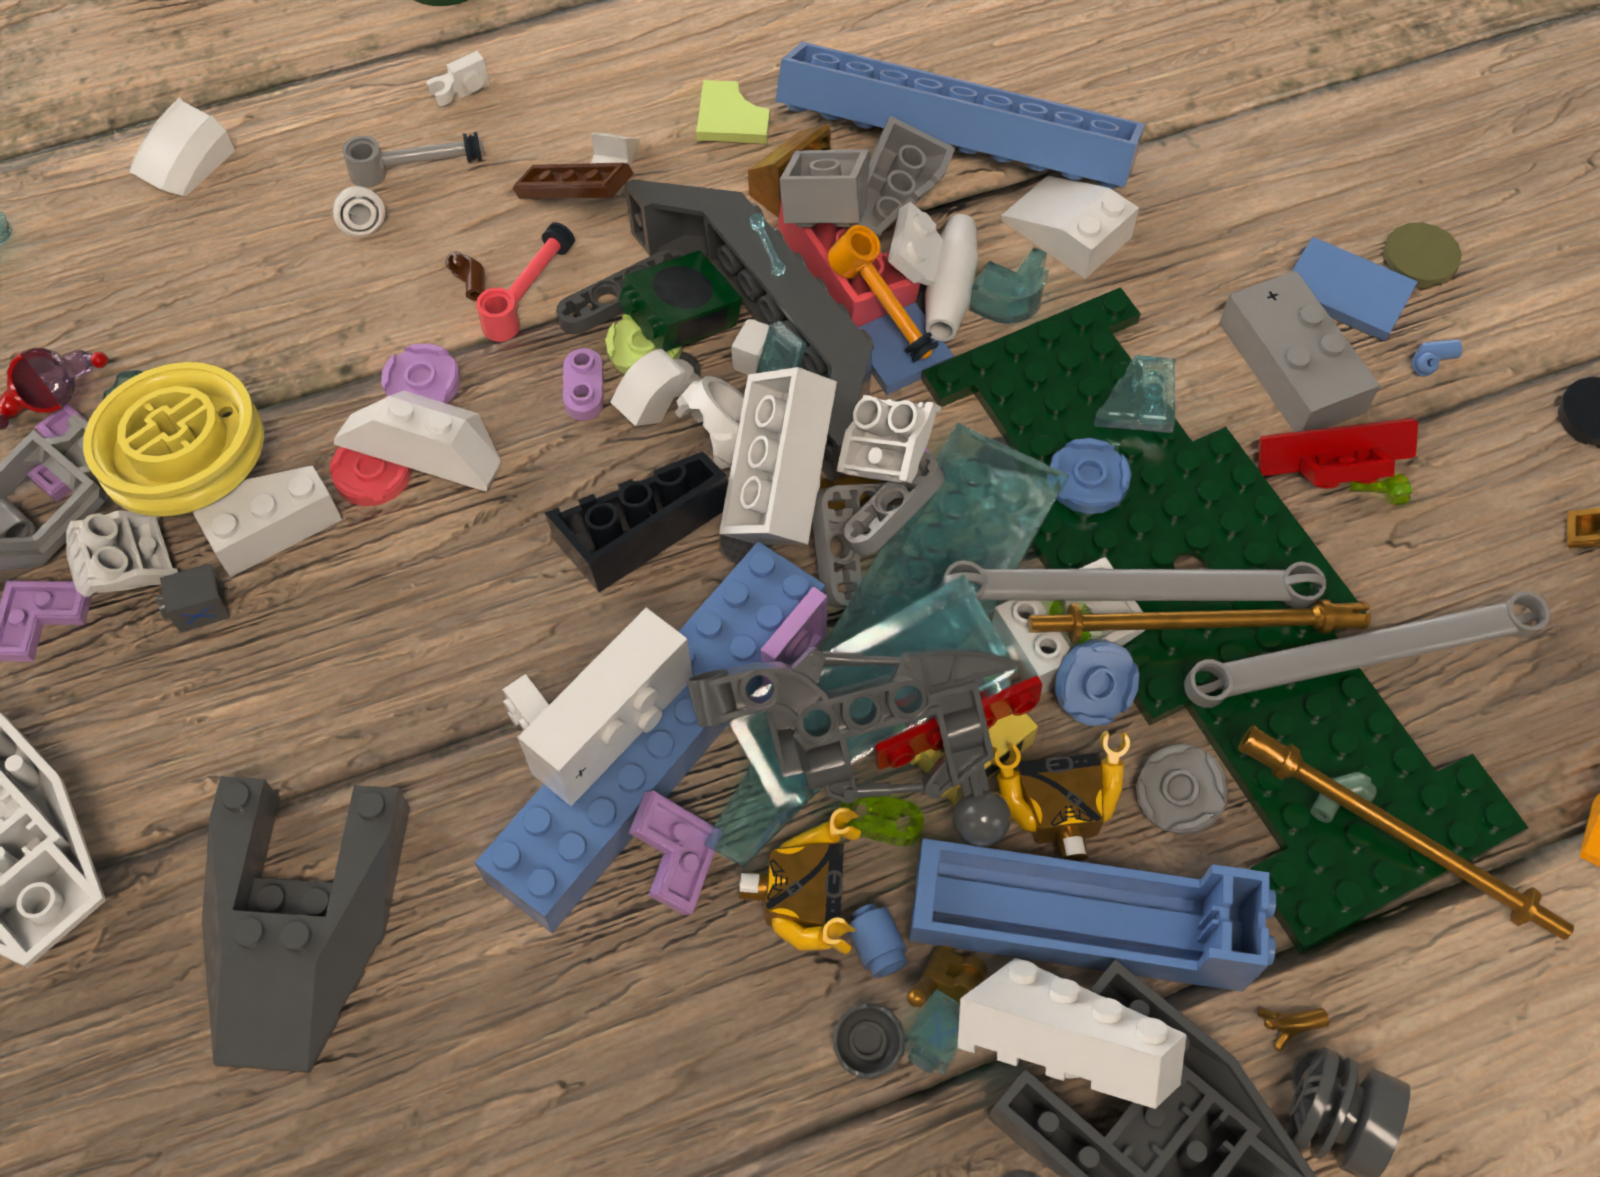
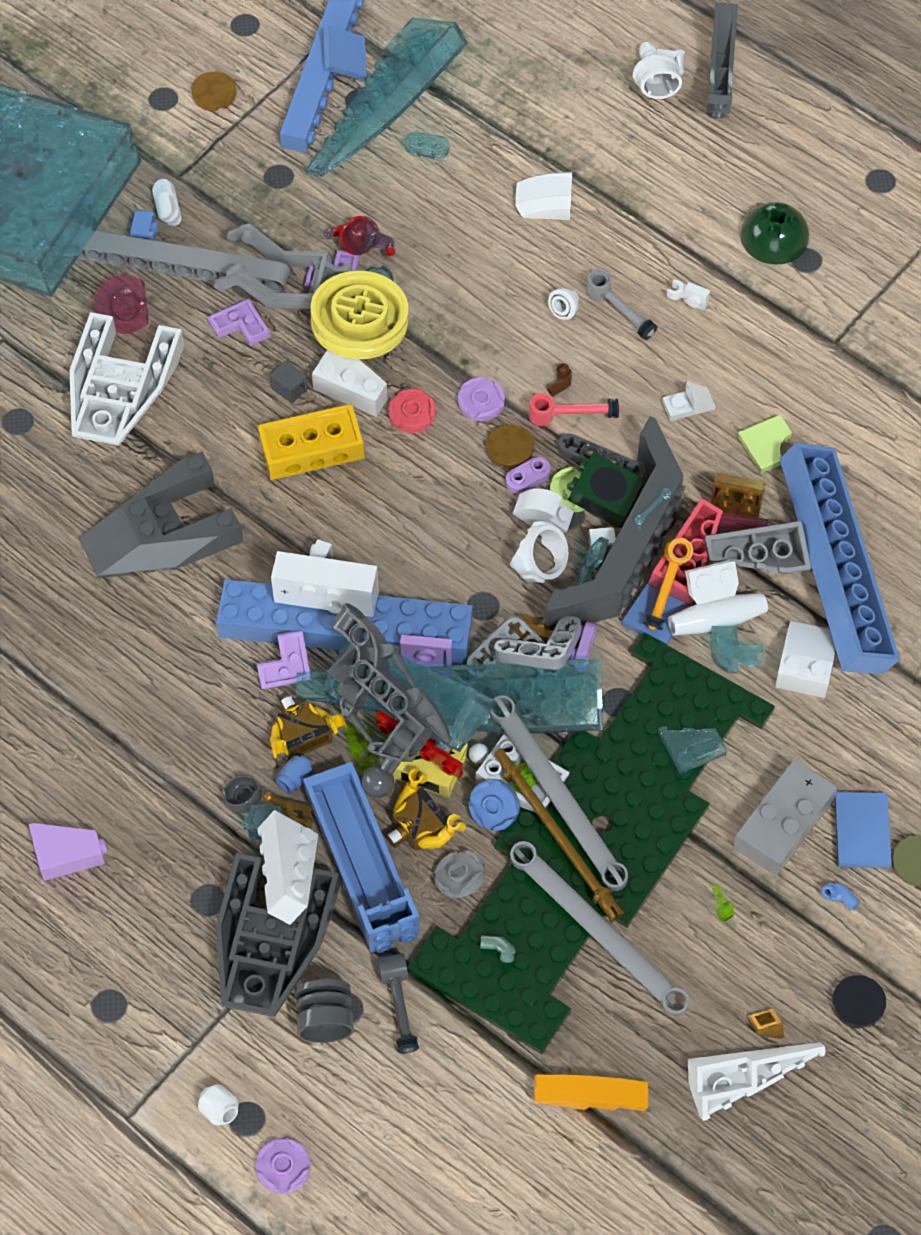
camera: 60 degrees right, 0 degrees up
white slope [66,511,178,597] -> none
white wedge [334,390,501,492] -> none
reddish brown tile [512,162,634,198] -> none
black wedge [545,451,728,593] -> none
white brick [719,367,837,545] -> none
light grey slope [779,150,870,227] -> none
white slope [836,395,941,483] -> none
medium blue tile [1048,438,1131,514] -> none
pearl gold bar [1238,725,1574,940] -> none
red bracket [1258,418,1418,489] -> none
pearl gold bar [1258,1007,1329,1052] -> none
none -> yellow brick [258,404,365,480]
none -> dark grey piece [377,953,419,1054]
none -> pearl gold tile [486,424,534,469]

